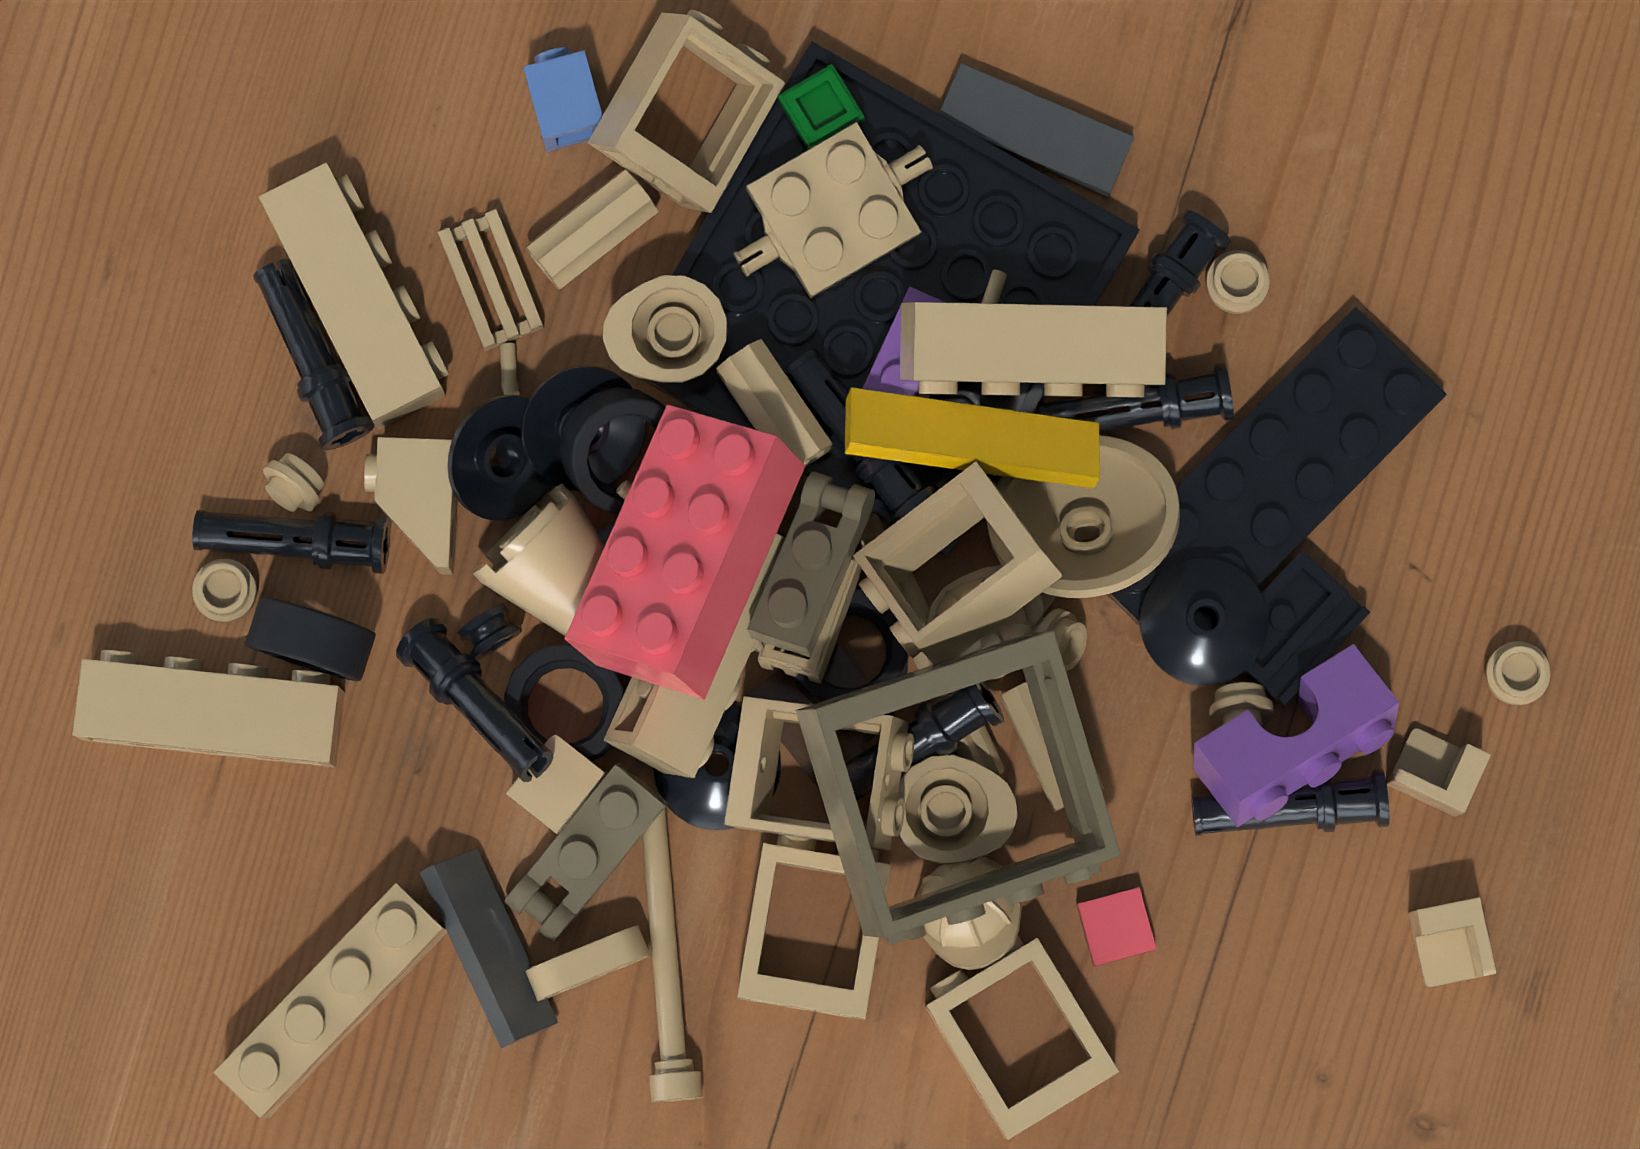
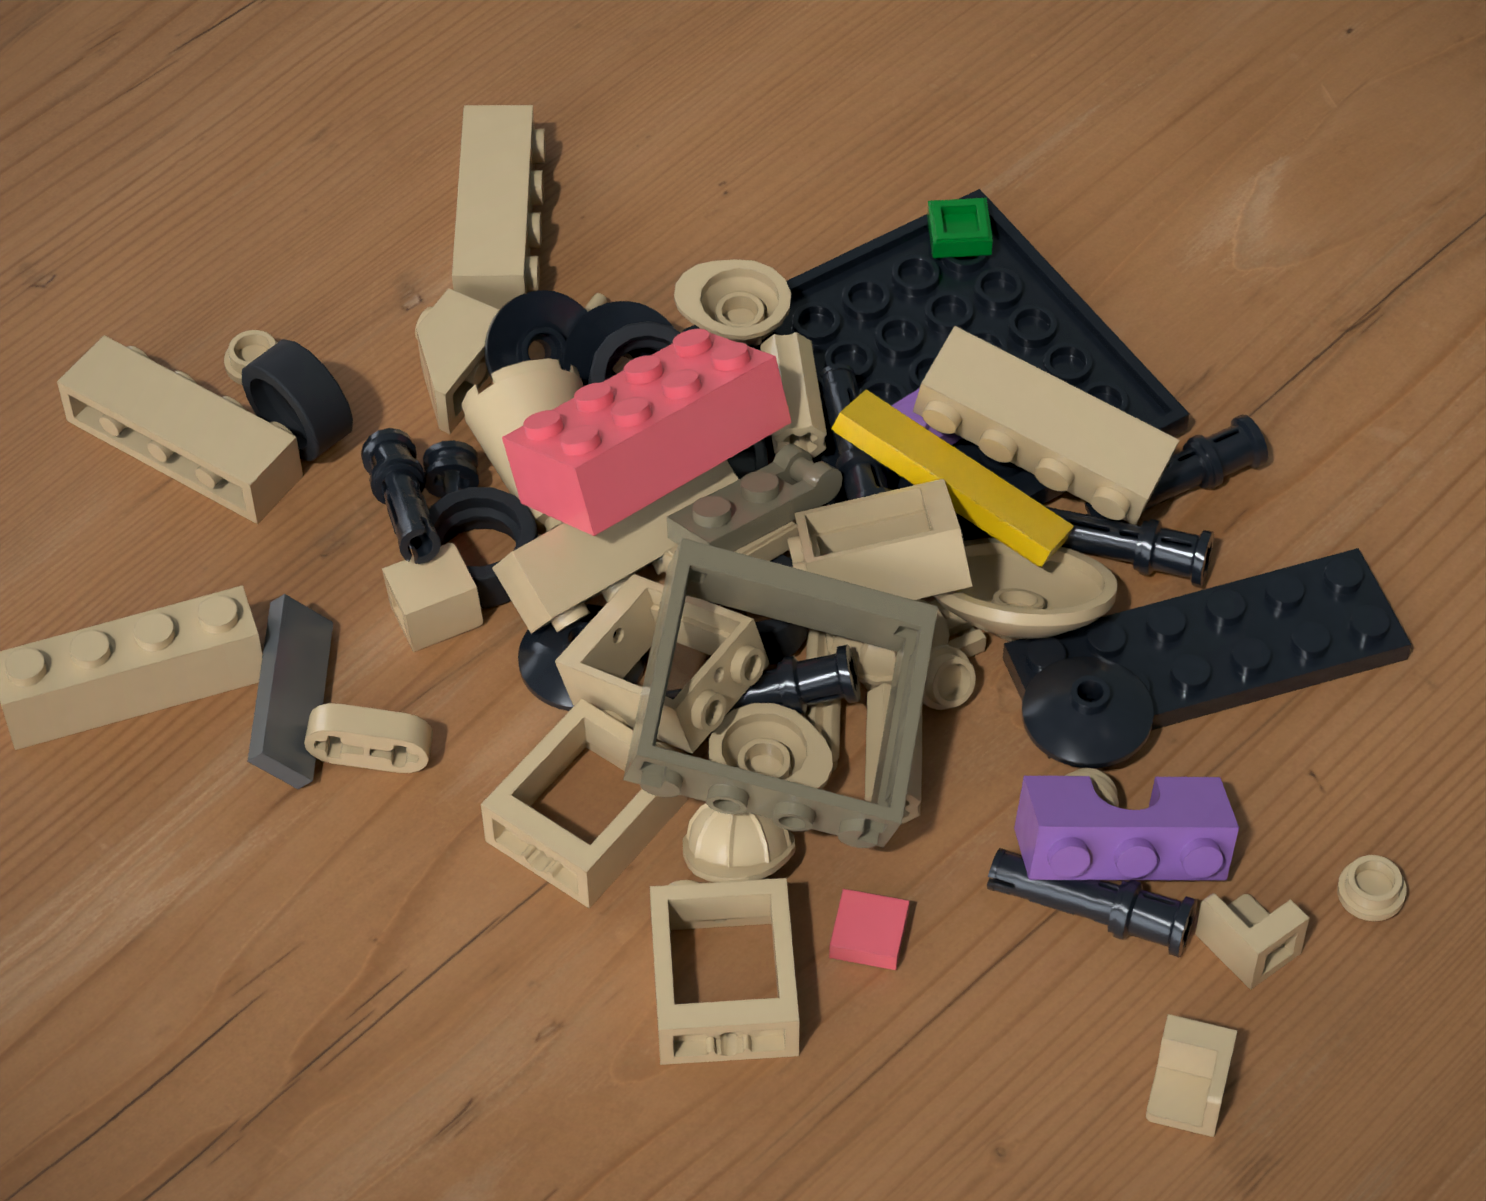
camera: 30 degrees right, 30 degrees down
black pin [192,510,391,574] -> none
black pin [253,259,374,450] -> none
tan plate [263,453,324,512] -> none
tan tile [438,209,544,351] -> none
dark tan plate [504,763,669,943] -> none
medium blue brick [523,47,602,152] -> none
tan axle [525,169,659,290] -> none
tan window [587,9,785,213] -> none
tan piece [642,793,703,1103] -> none
tan plate [733,122,933,298] -> none
dark grey tile [939,63,1134,198] -> none
tan plate [1206,250,1270,314] -> none
black plate [1243,550,1370,708] -> none

